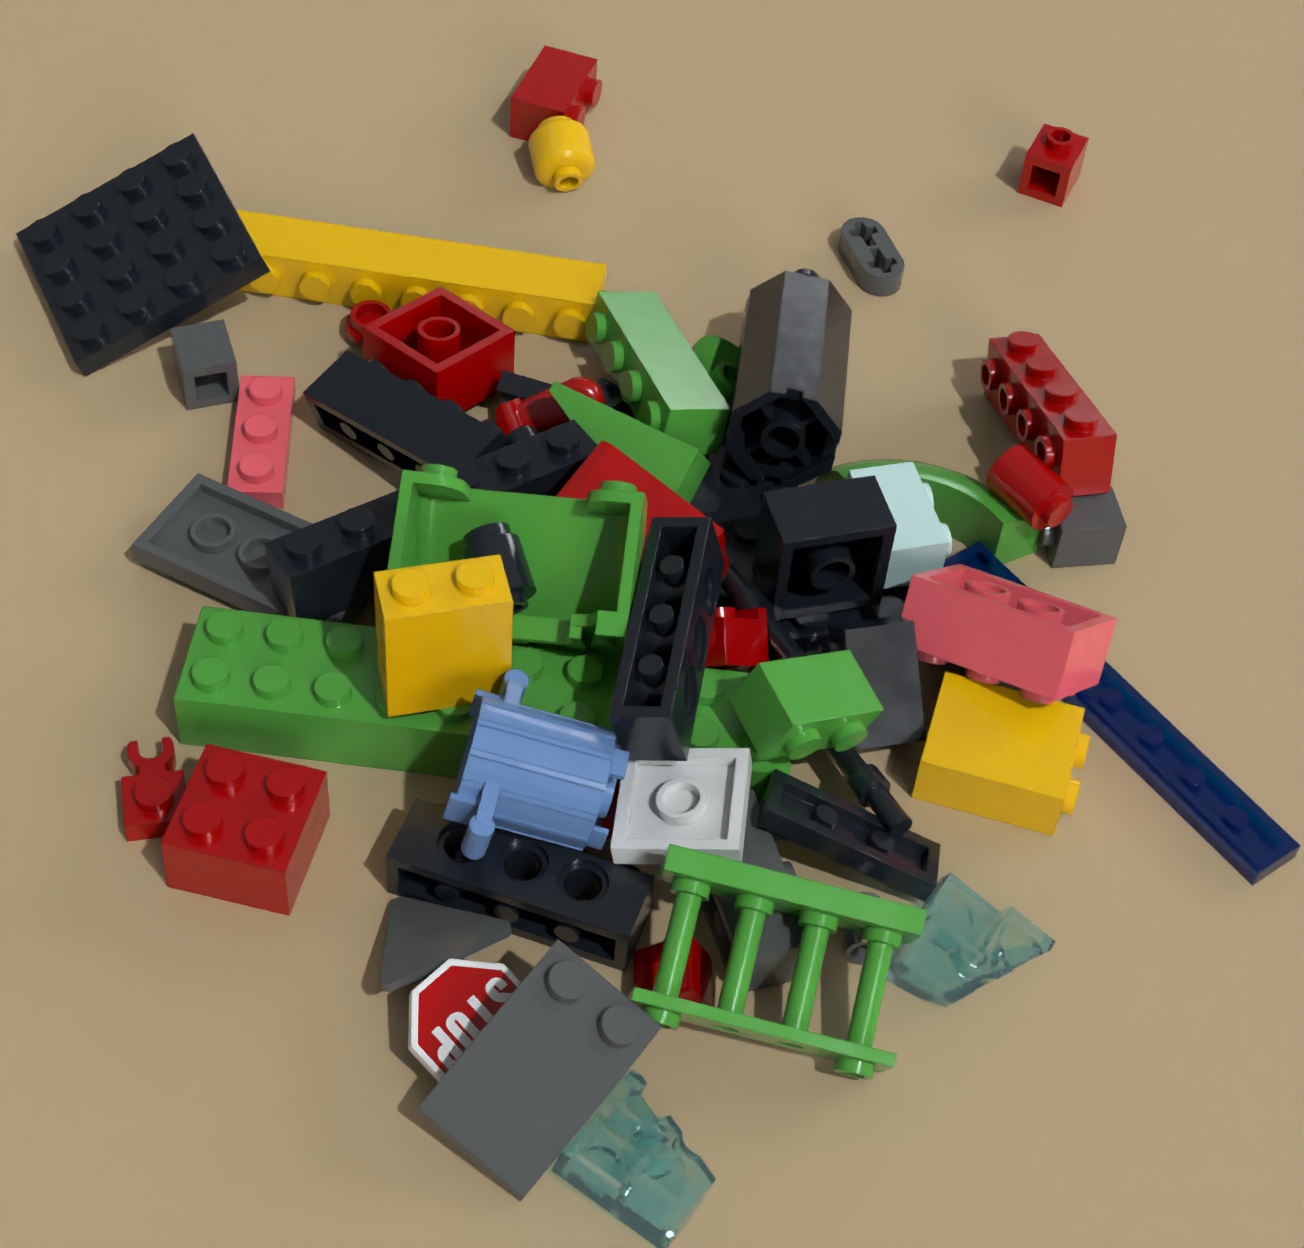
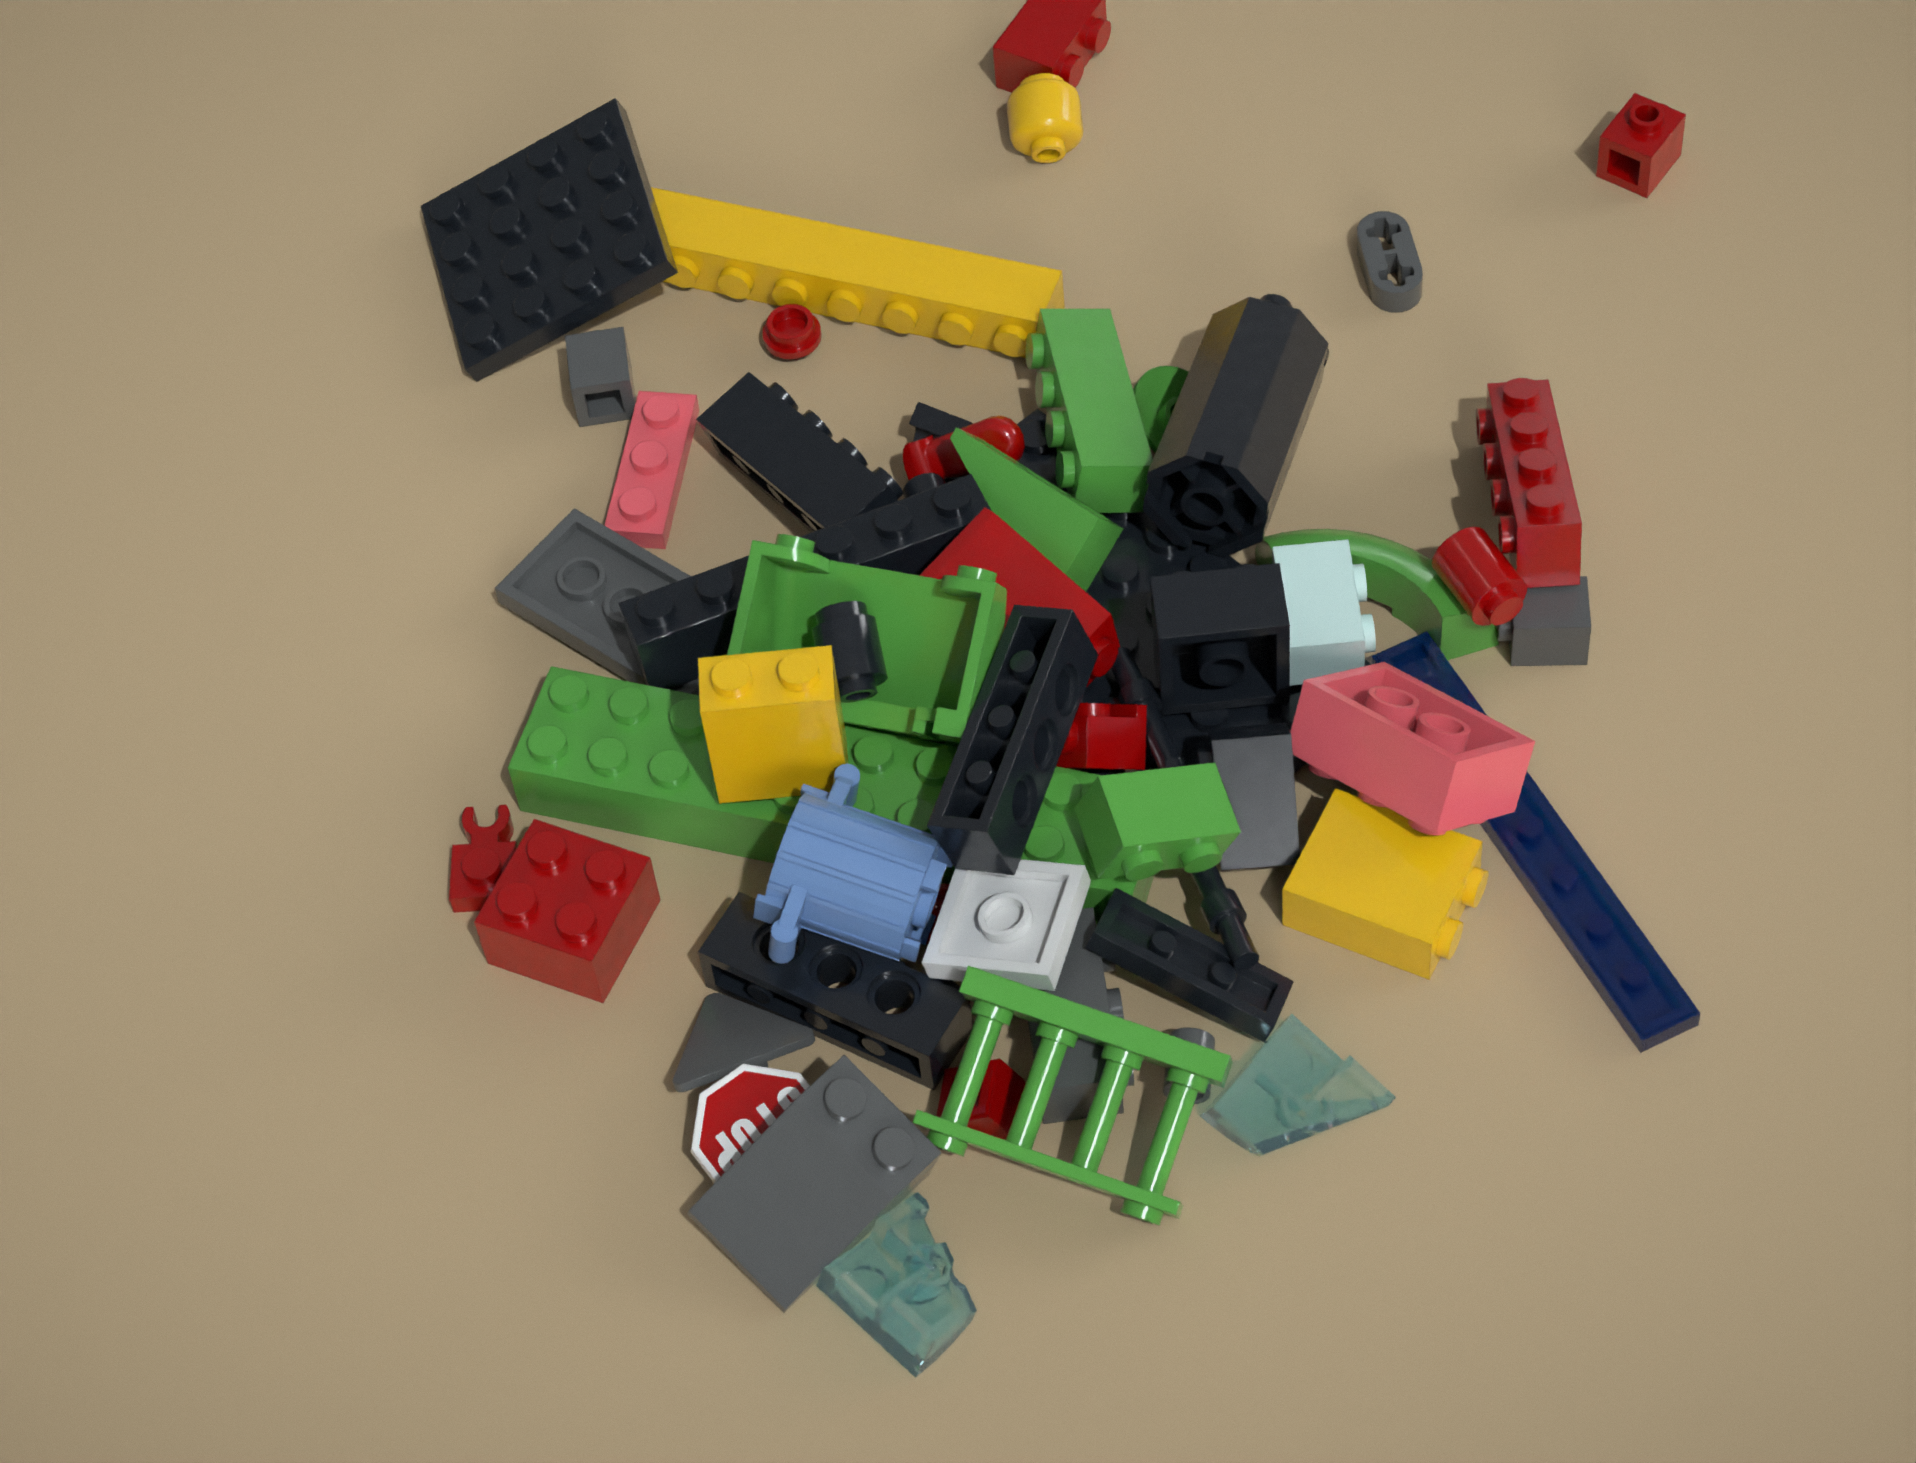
camera: 20 degrees right, 5 degrees up
red brick [362,286,515,411] -> none

